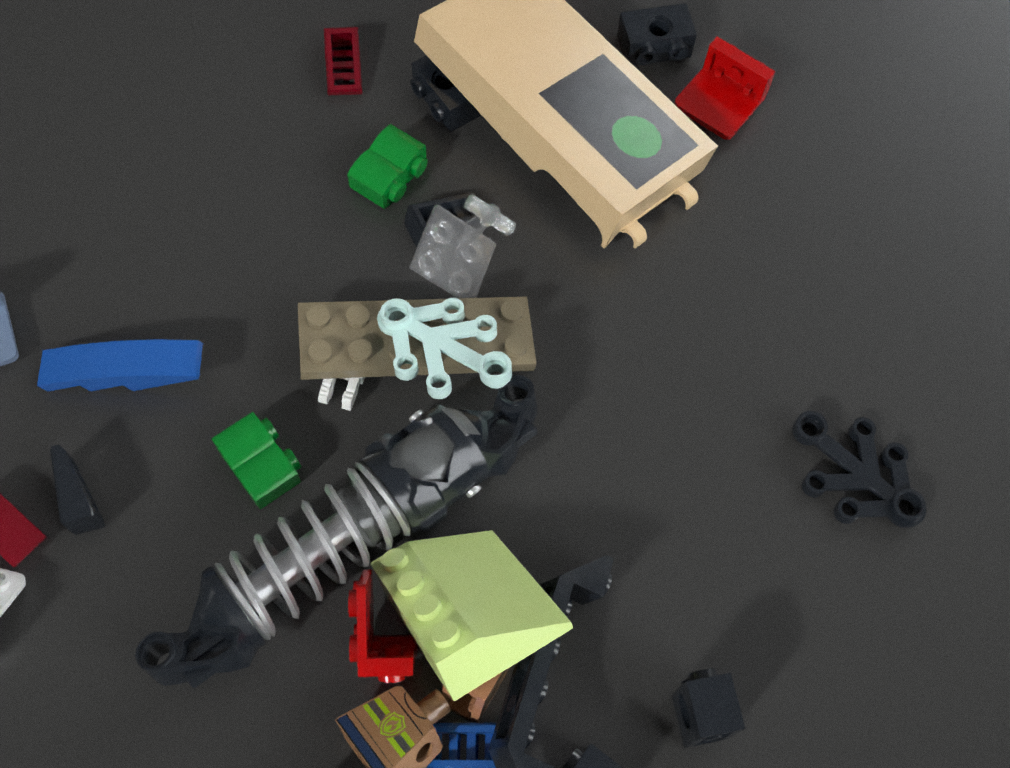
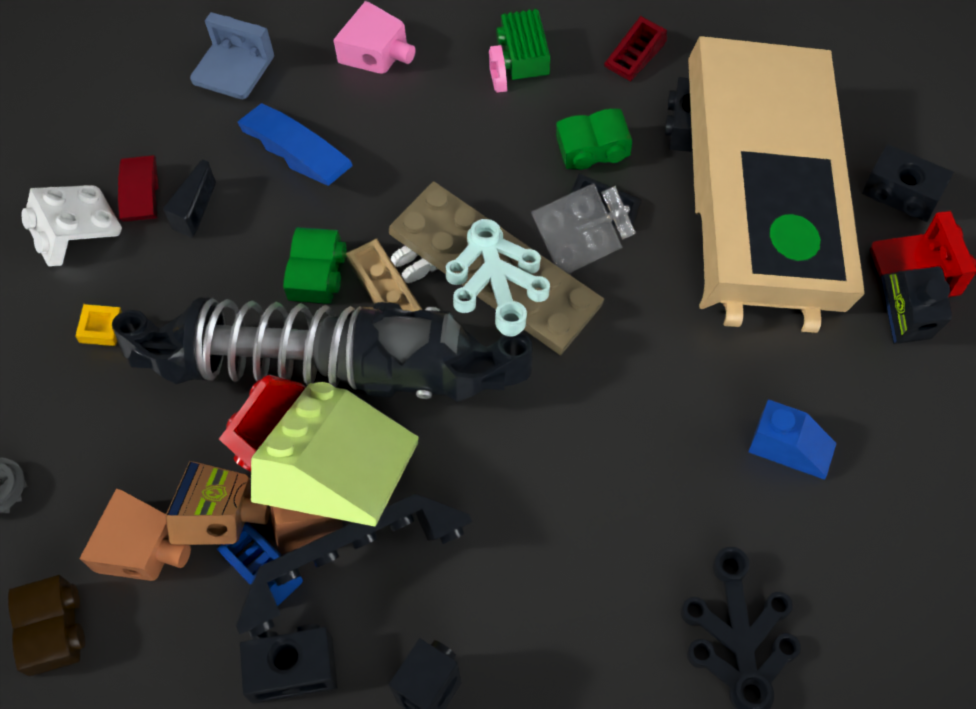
camera: 50 degrees right, 5 degrees down
none -> yellow plate [75,304,122,346]
none -> bright pink torso [333,1,415,74]
none -> tan tile [346,239,423,311]
none -> bright pink tile [489,45,507,93]
none -> green brick [496,8,550,80]
none -> blue slope [748,399,837,480]
none -> black torso [880,266,952,344]

